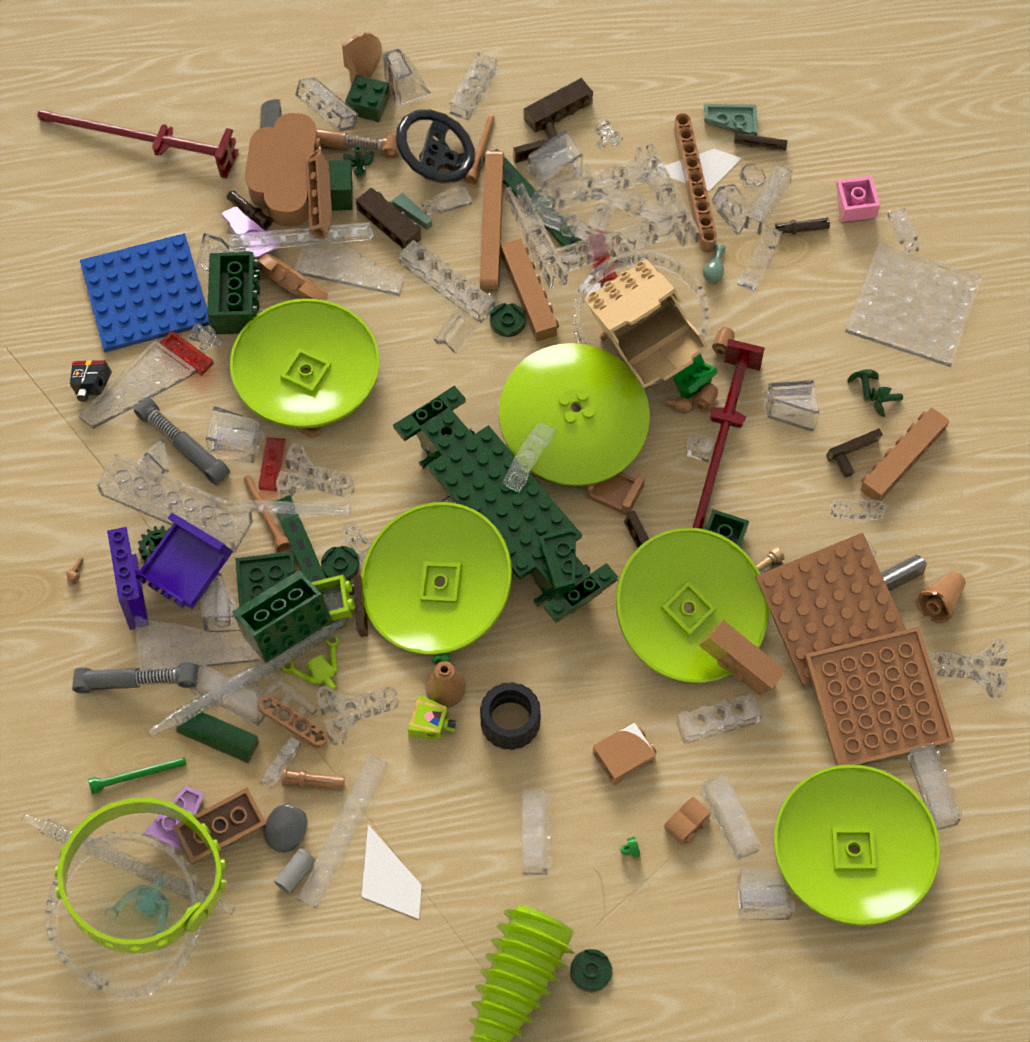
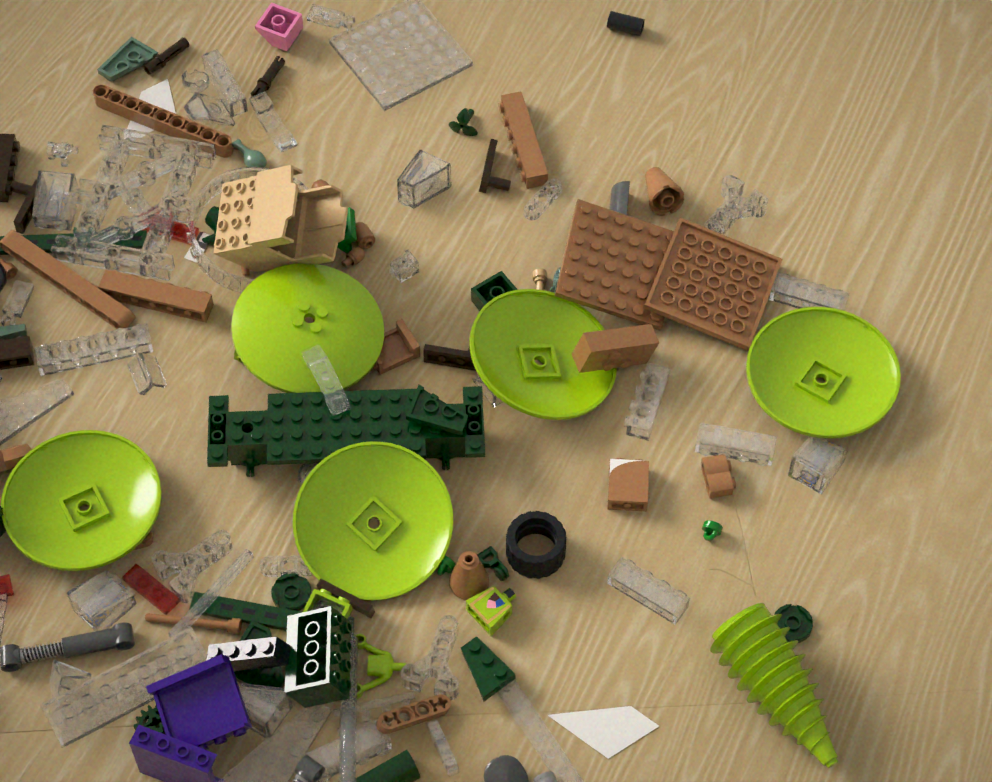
camera: 55 degrees left, 5 degrees down
medium nougat pin [282,767,345,790] -> none
dark green tile [490,303,526,337] -> none
dark red piece [693,339,765,529] -> none
dark green plant [847,369,879,400] -> none
none -> black brick [206,637,291,671]
none -> dark green wing [461,636,516,702]
none -> dark green piece [477,546,509,581]

